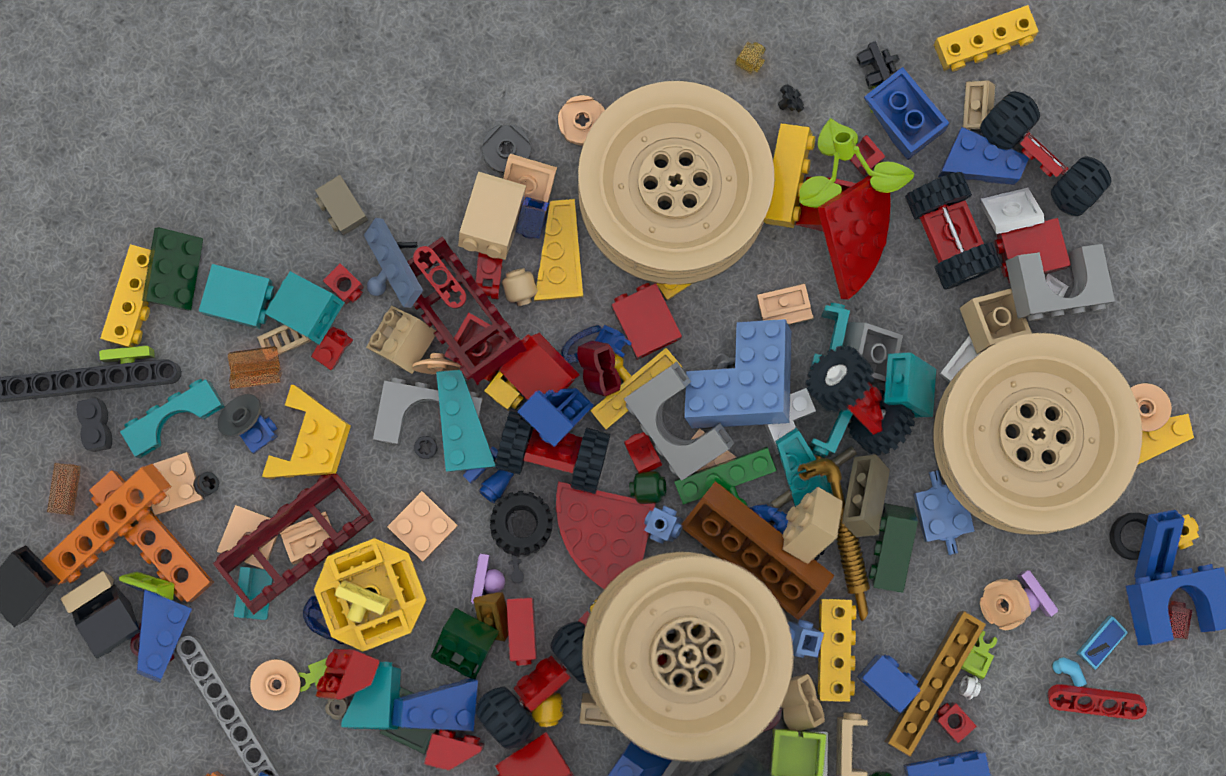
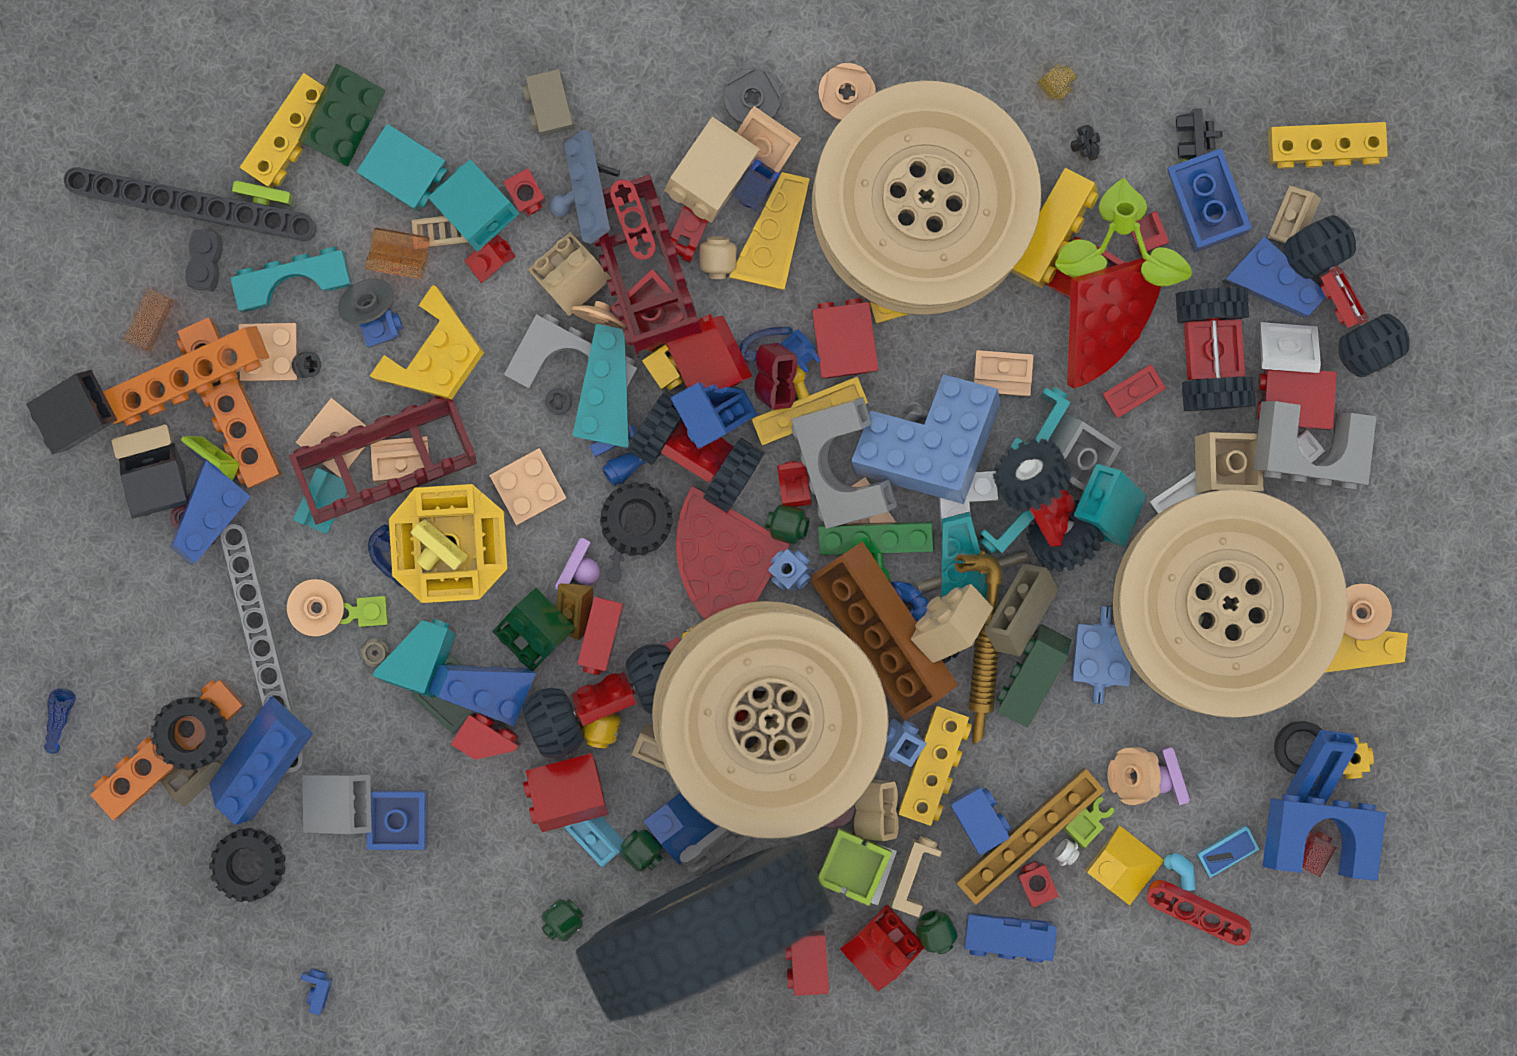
camera: 20 degrees right, 5 degrees up
red slope [316,649,380,700] -> none
none -> yellow slope [1085,825,1164,905]
none -> red plate [1101,364,1166,419]

